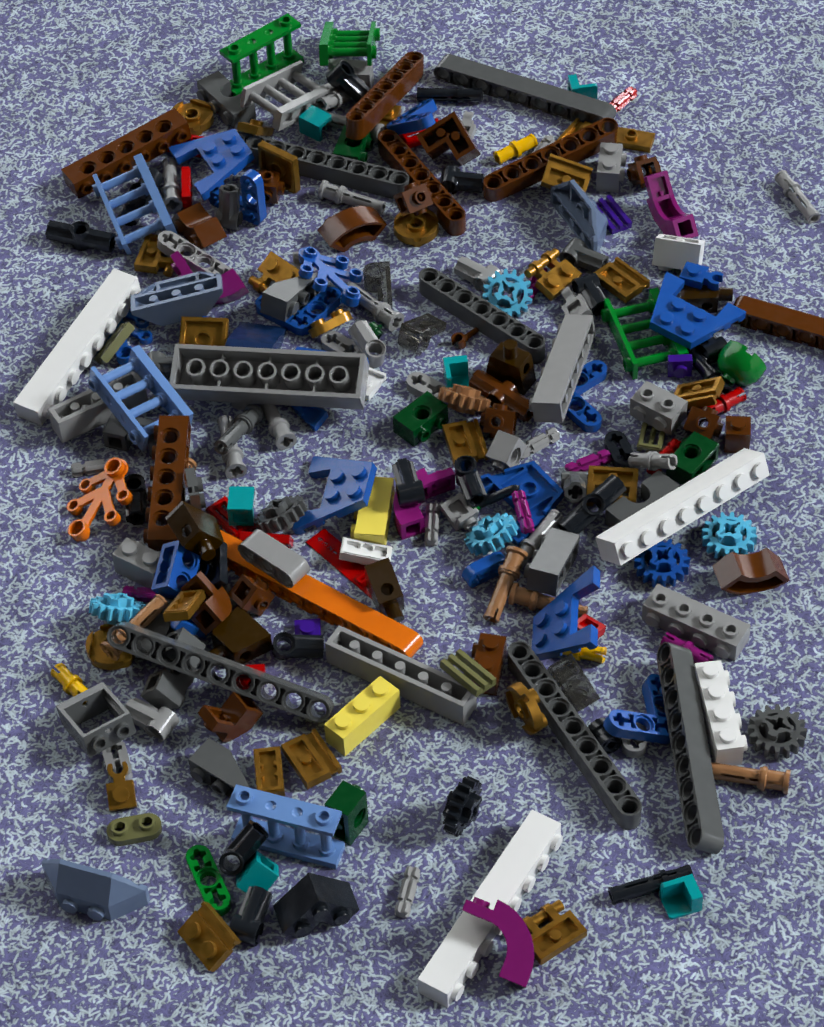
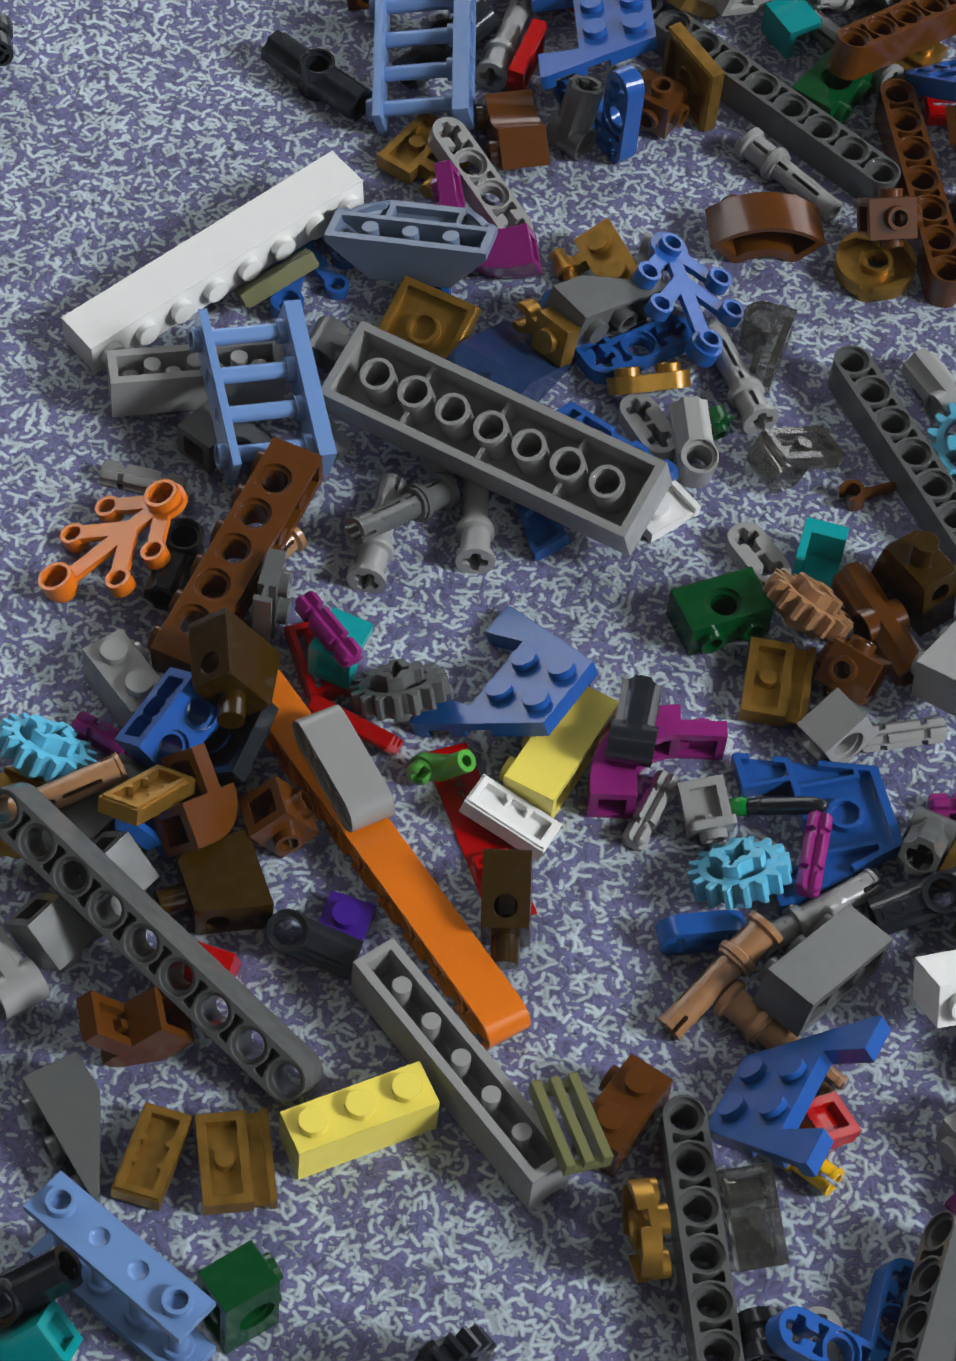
camera: 15 degrees right, 5 degrees up
black piece [454,455,488,508] -> none
none -> magenta axle [295,591,362,668]
none -> bright green arm [406,749,476,785]
none -> pearl gold plate [512,298,580,368]

